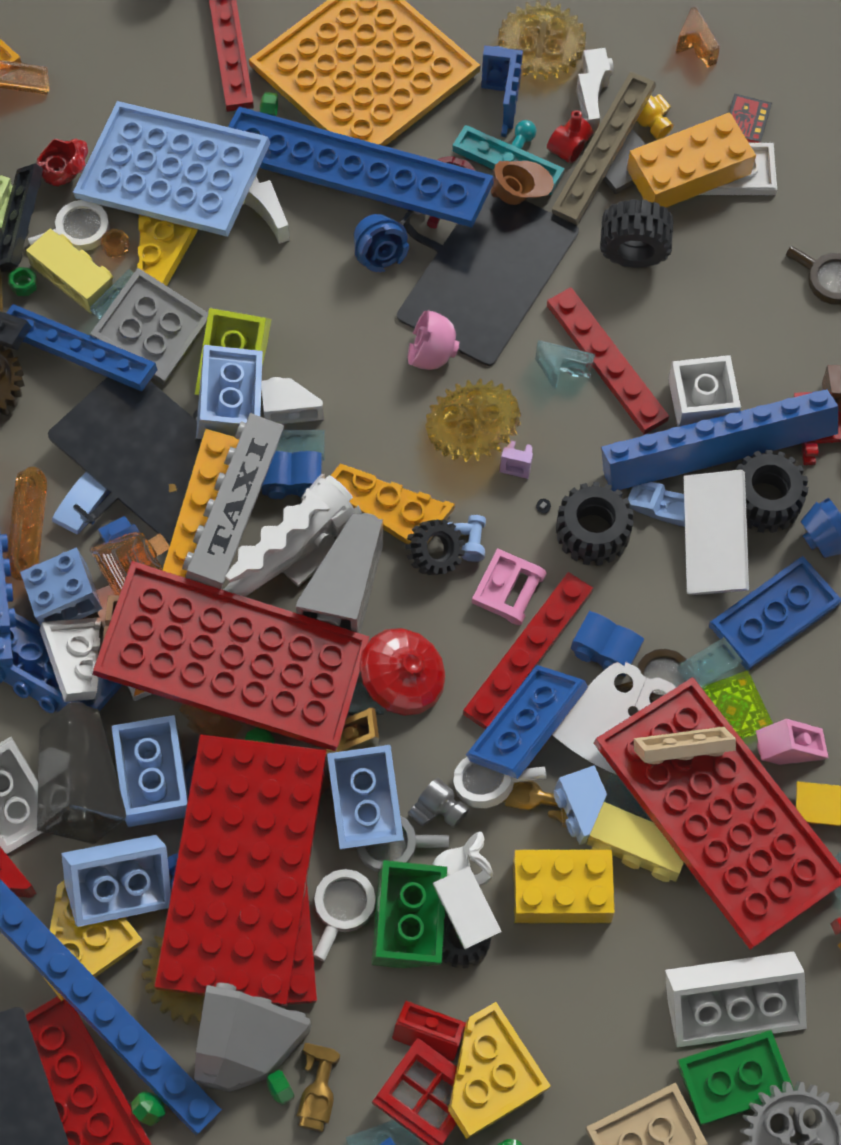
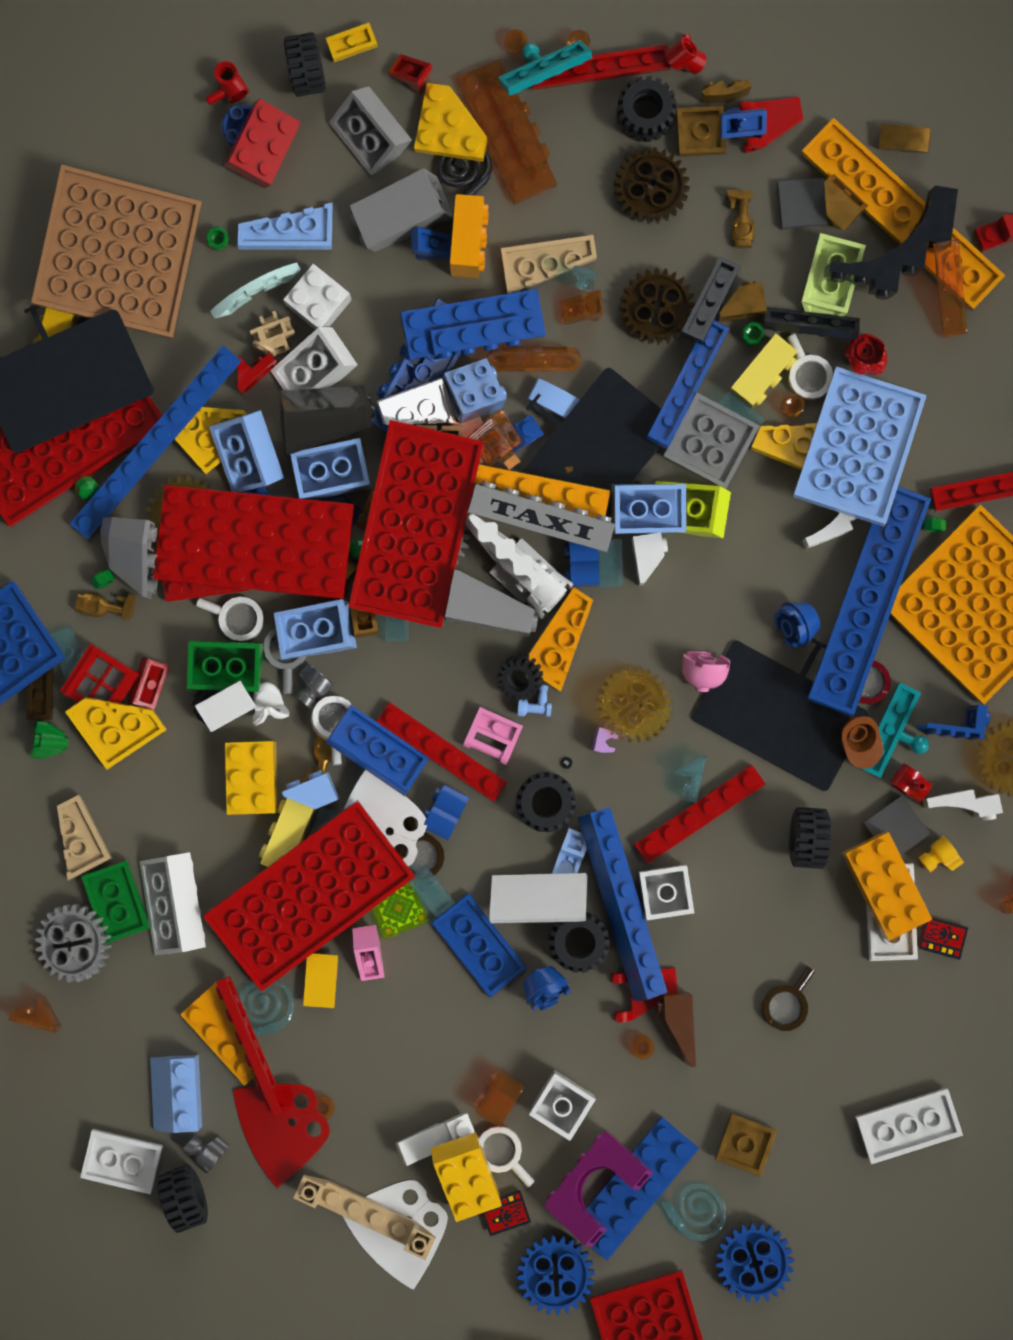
camera: 90 degrees right, 20 degrees up
red hat [360,628,446,716] -> none
dark tan plate [552,71,656,224] -> none
tan plate [634,727,736,764] -> none

